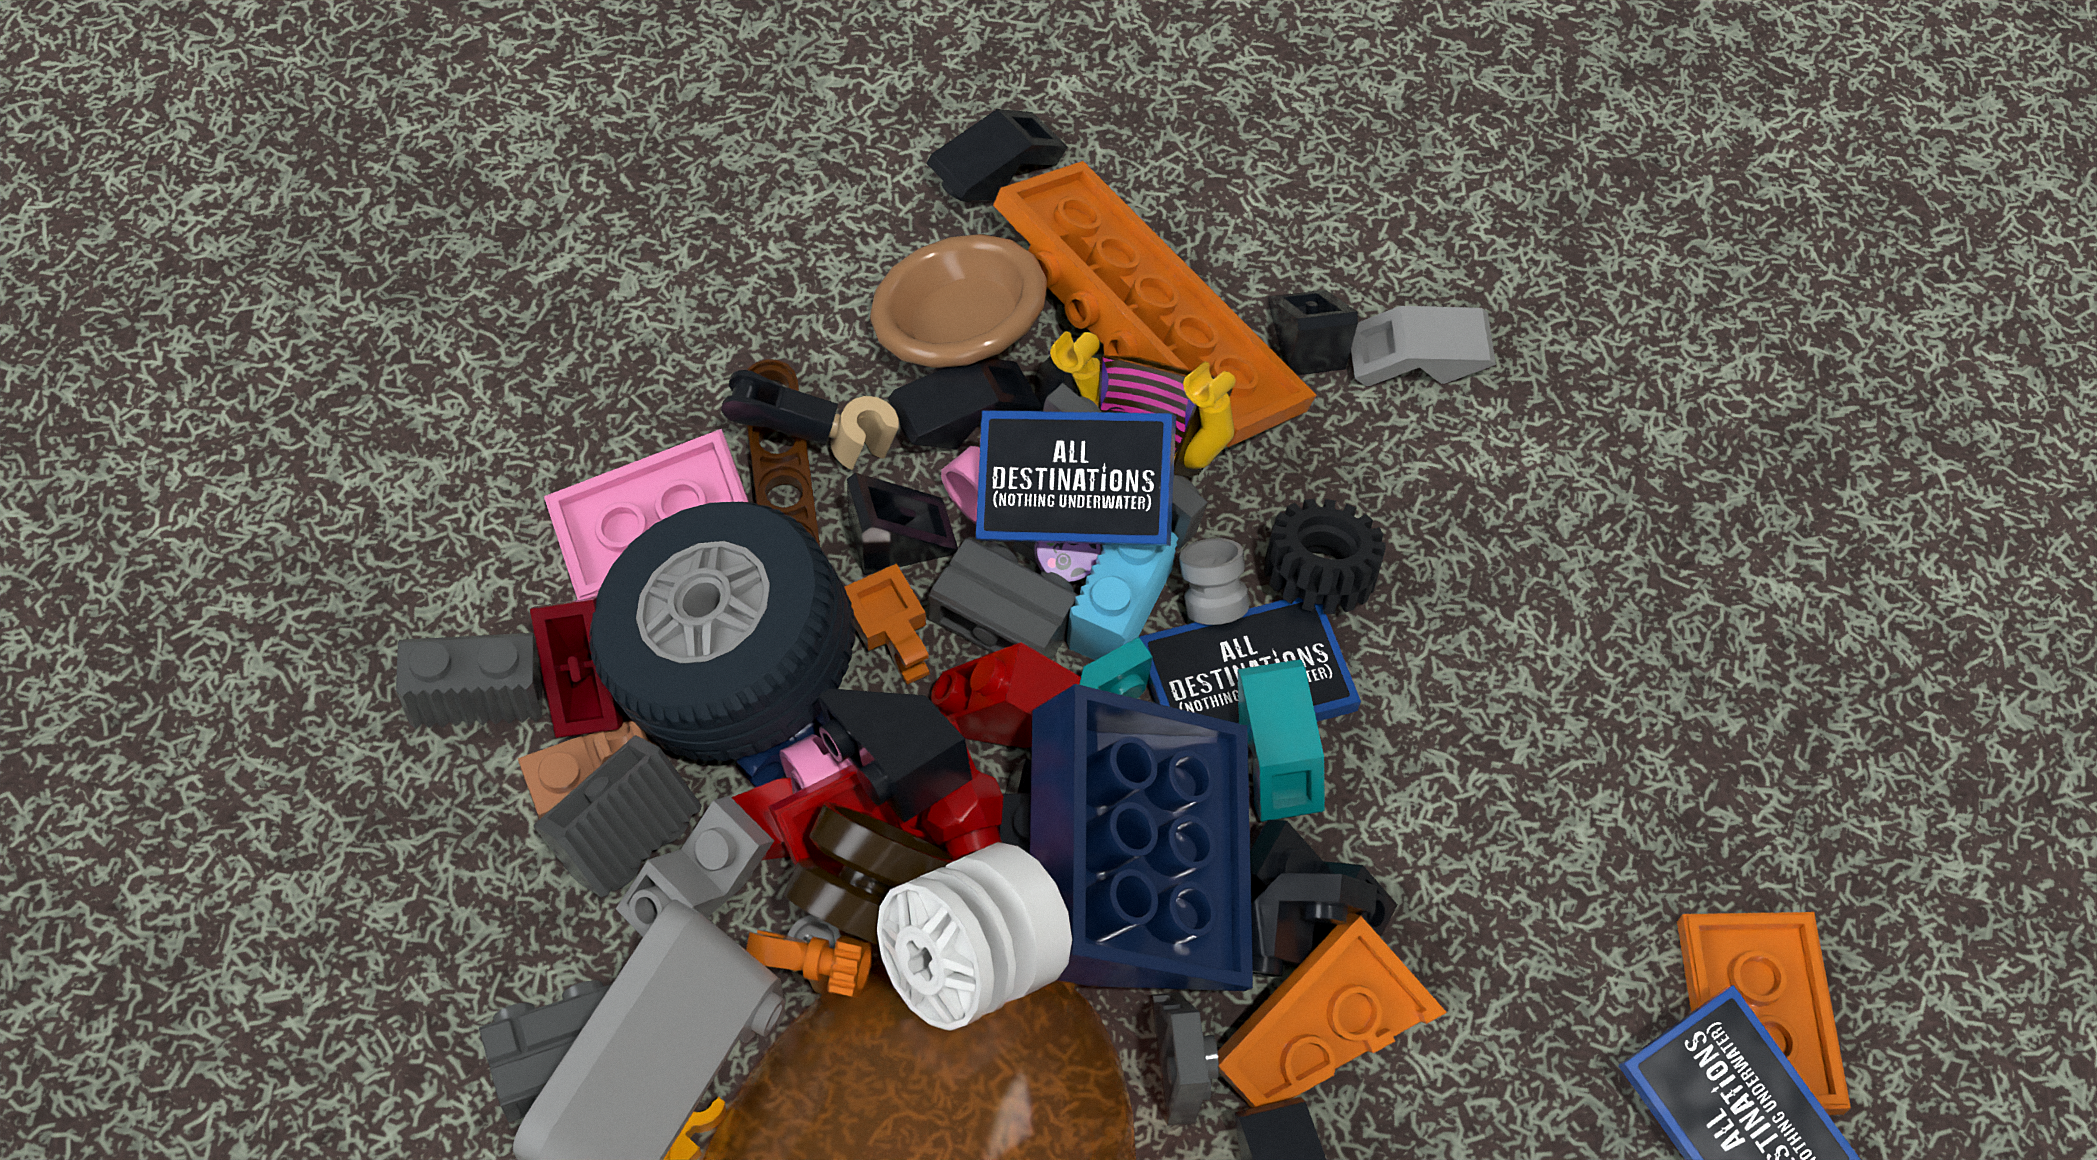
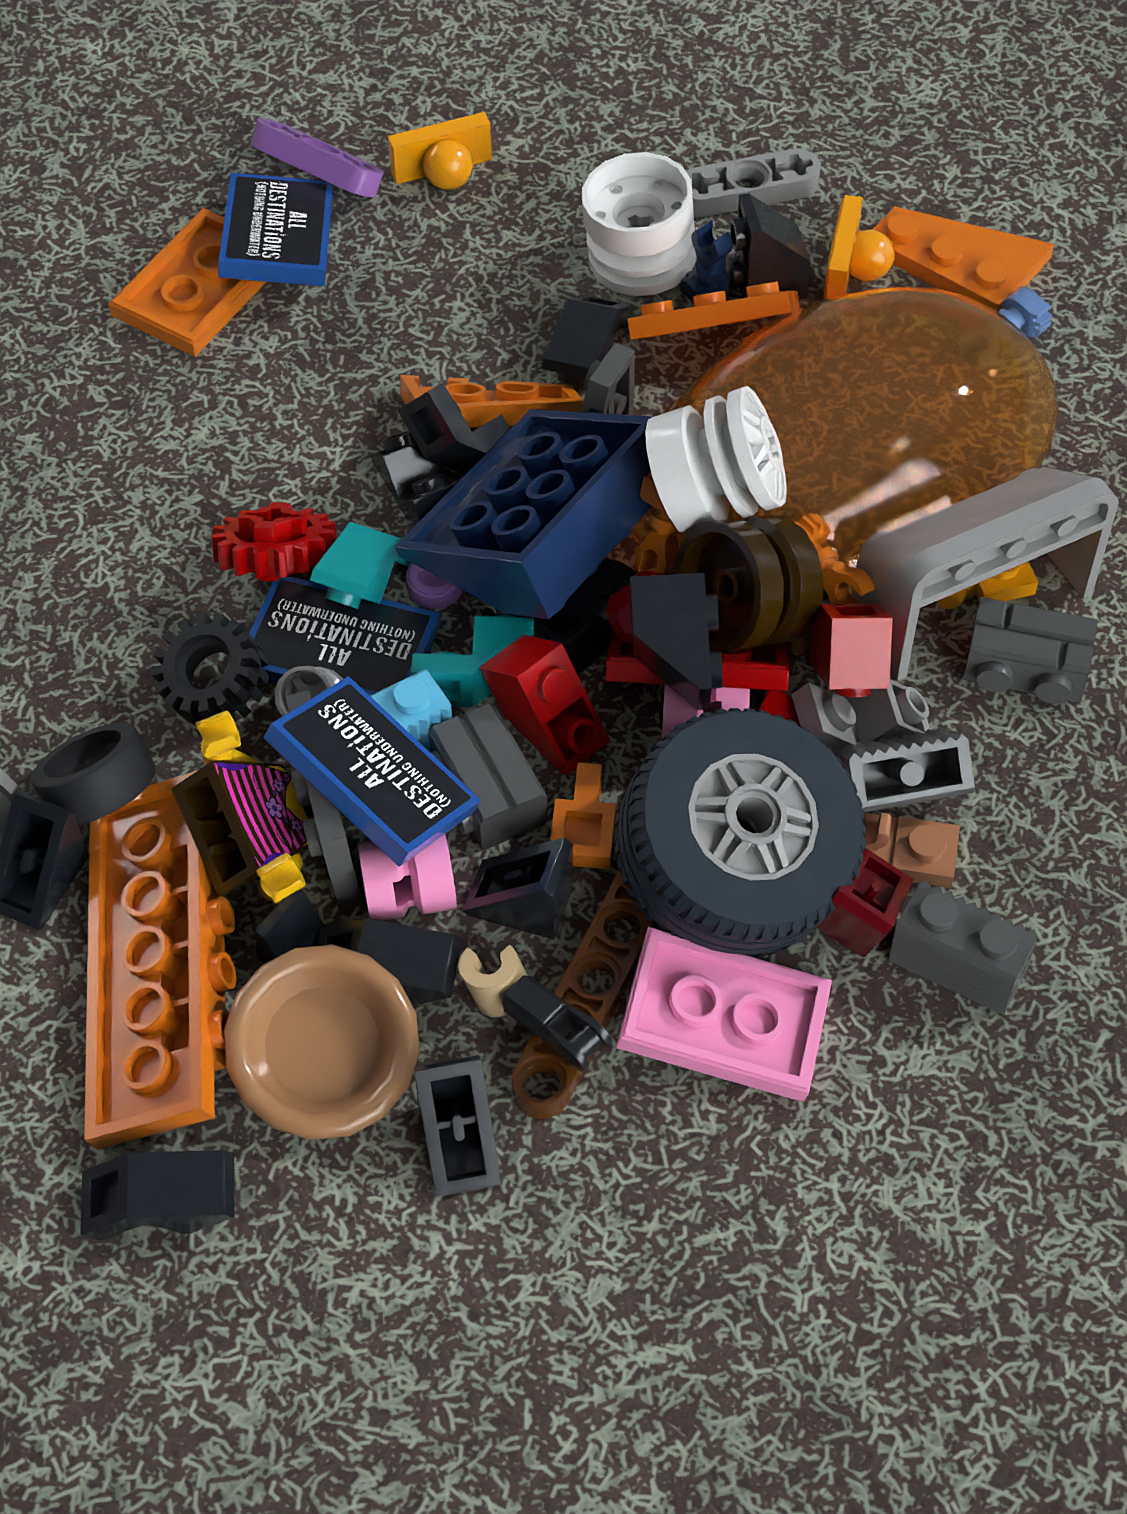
camera: 140 degrees left, 5 degrees down
none -> black tyre [31,723,156,825]
none -> red gear [211,502,337,582]
none -> black slope [414,1055,502,1197]
none -> slope [807,603,893,697]

